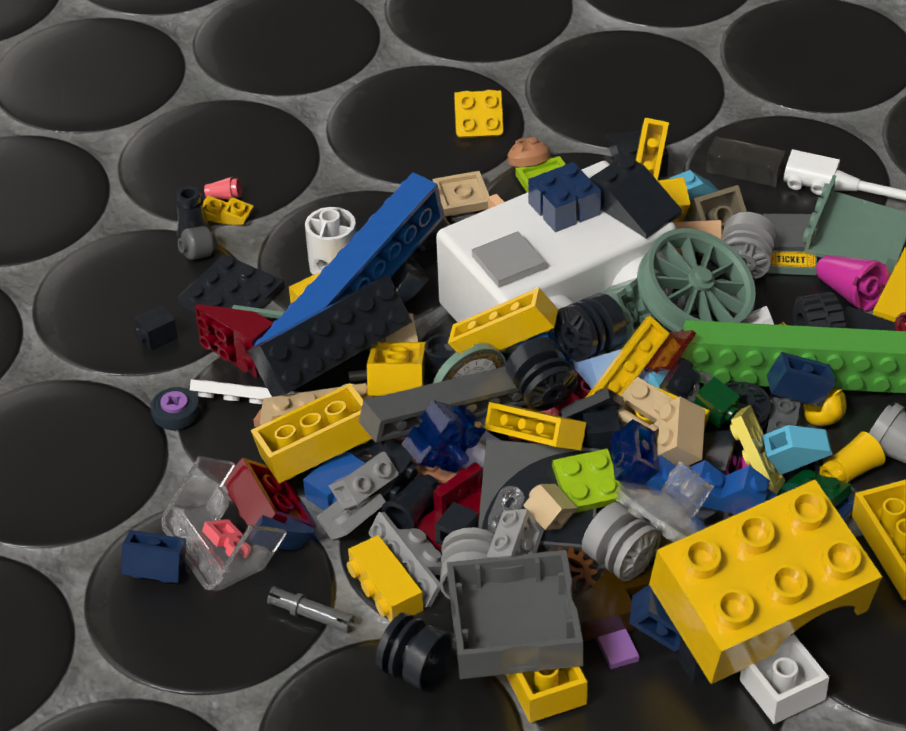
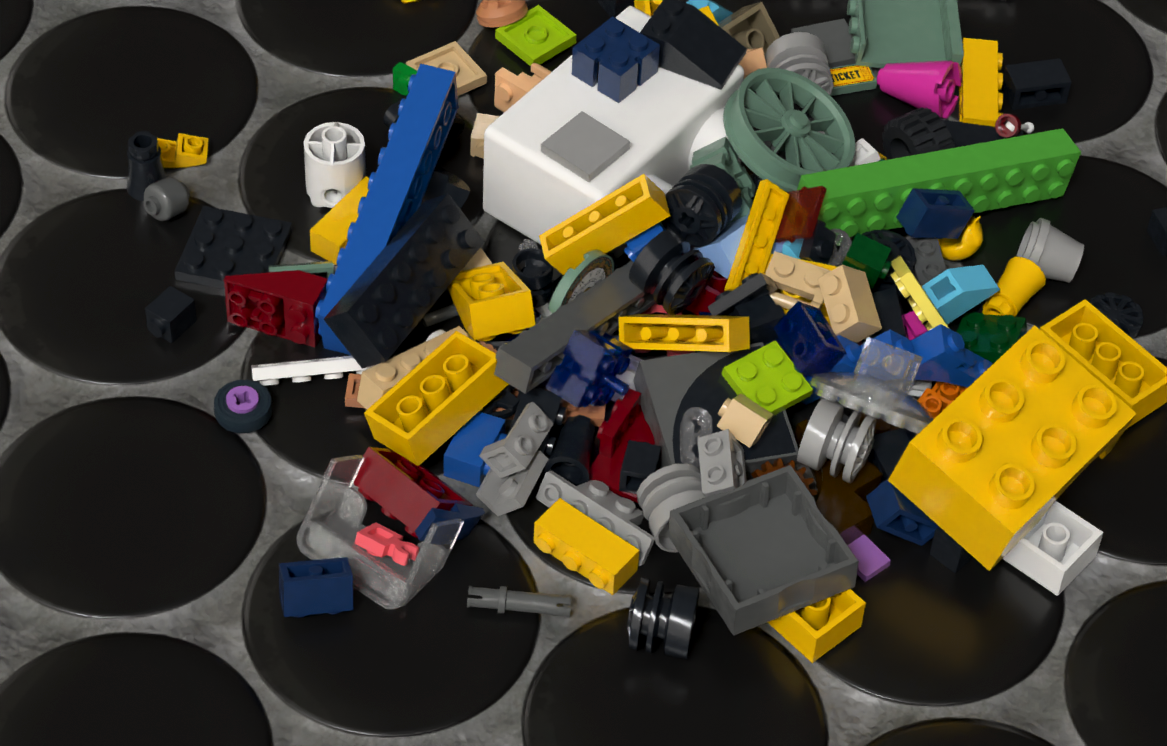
camera: 25 degrees left, 5 degrees up
coral cone [204,177,242,200] -> none

